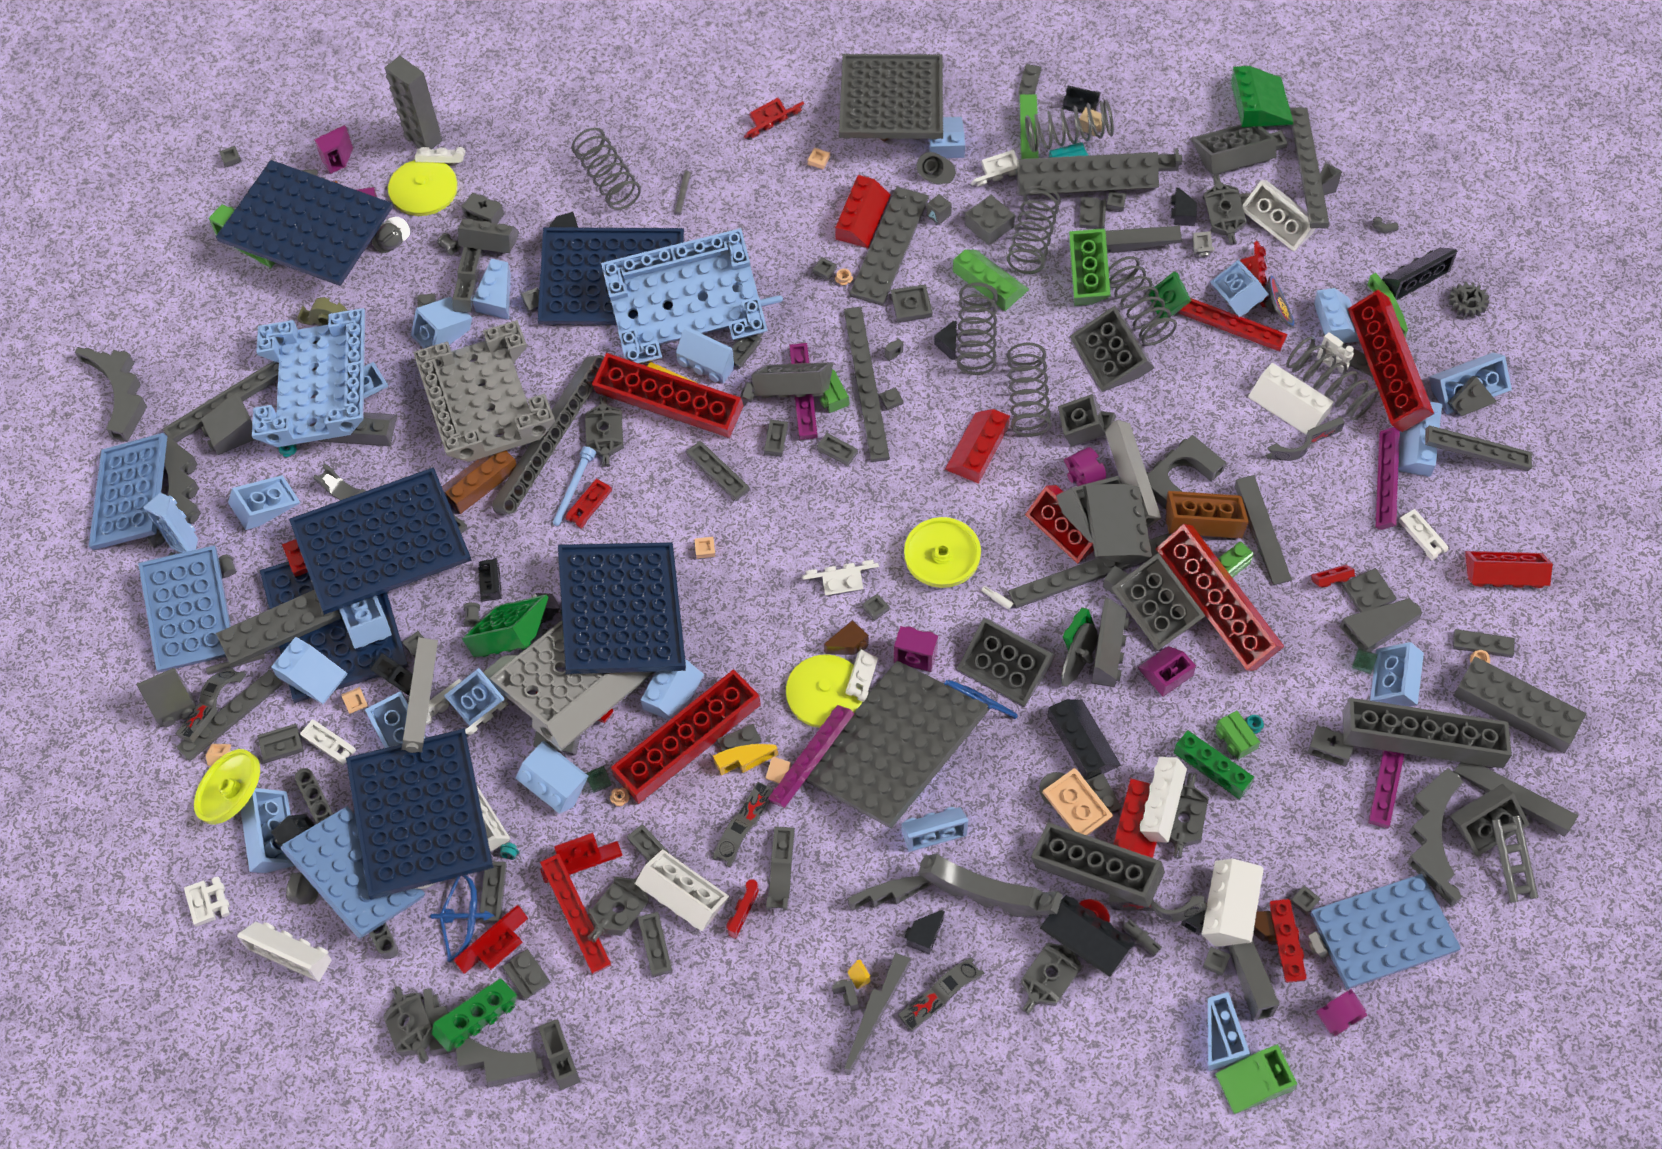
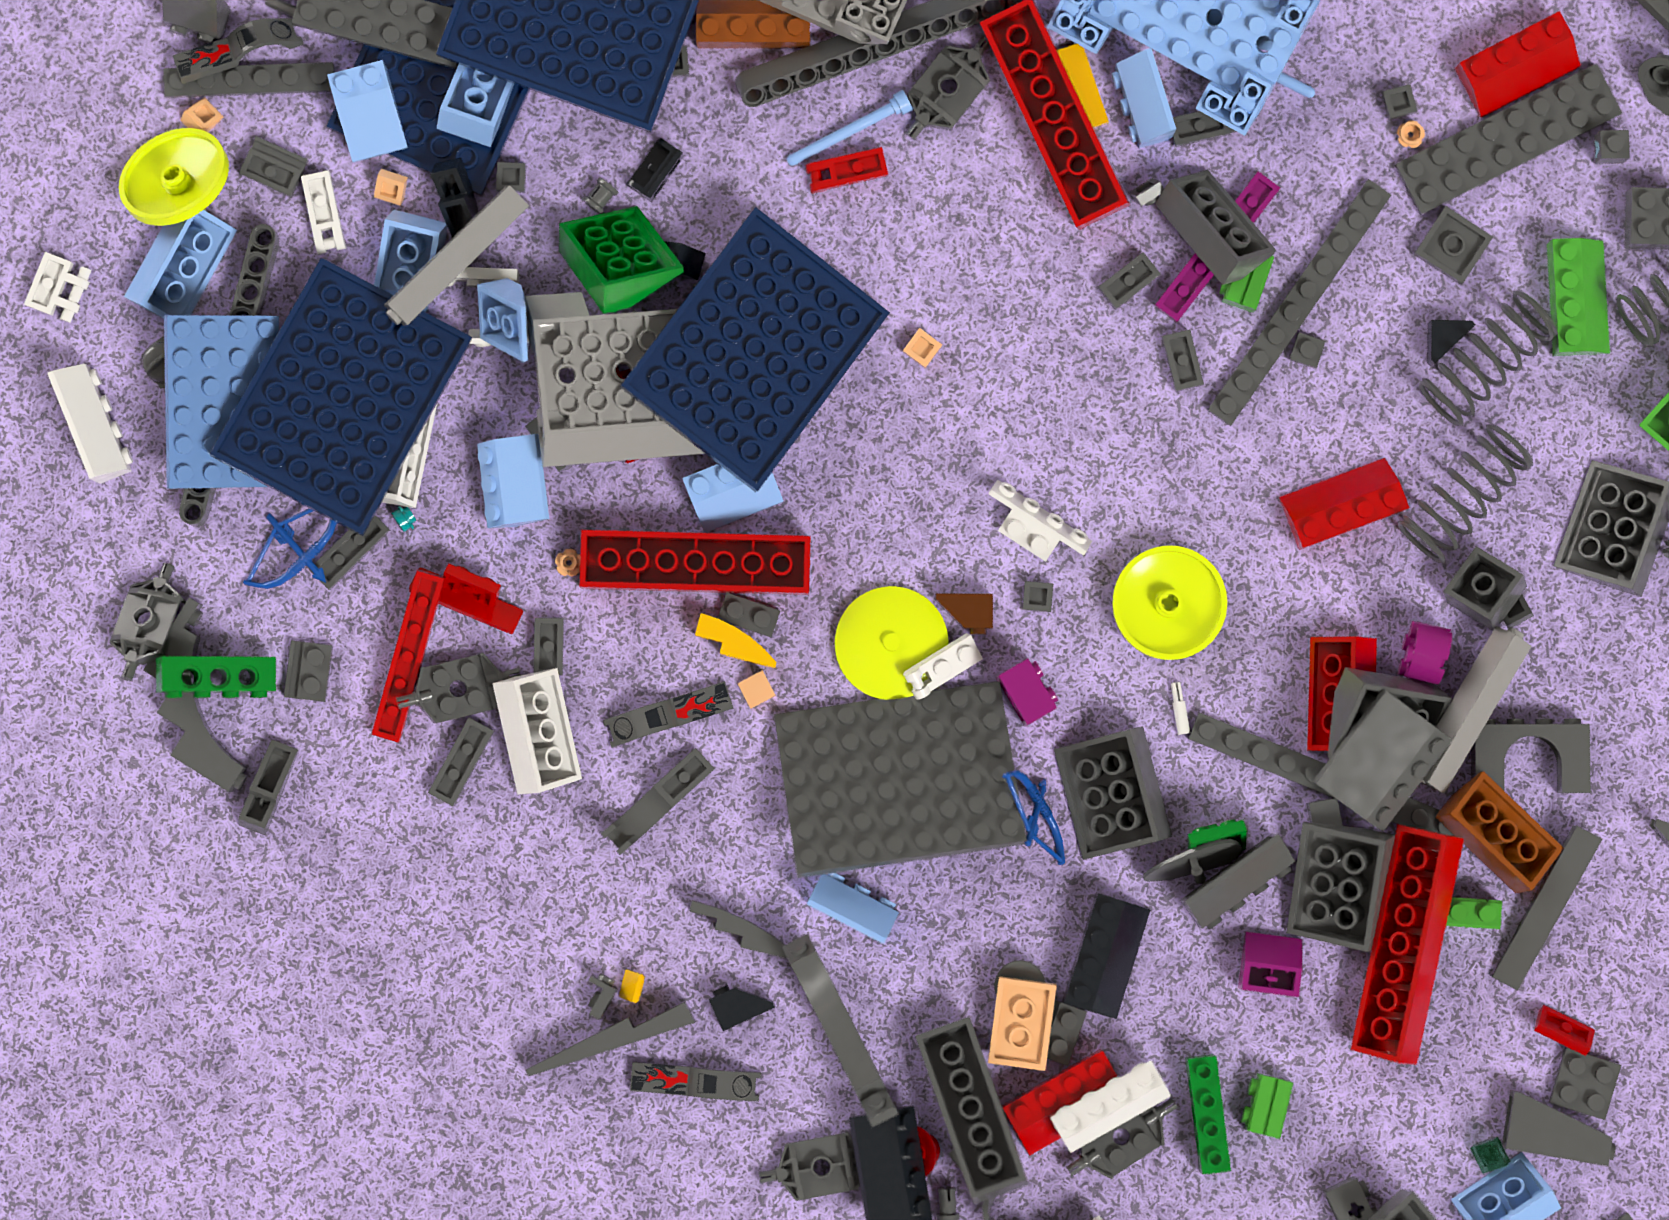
camera: 40 degrees right, 25 degrees up
black slope [271,814,315,847] -> none
red bracket [454,905,528,974] -> none
clear green plate [586,766,612,793] -> none
dark grey plate [686,441,750,501] -> none
red plate [726,879,759,939] -> none
magenta plate [768,705,854,808] -> none
dark grey plate [885,338,903,361] -> none
teal plate [1245,715,1264,734] -> none

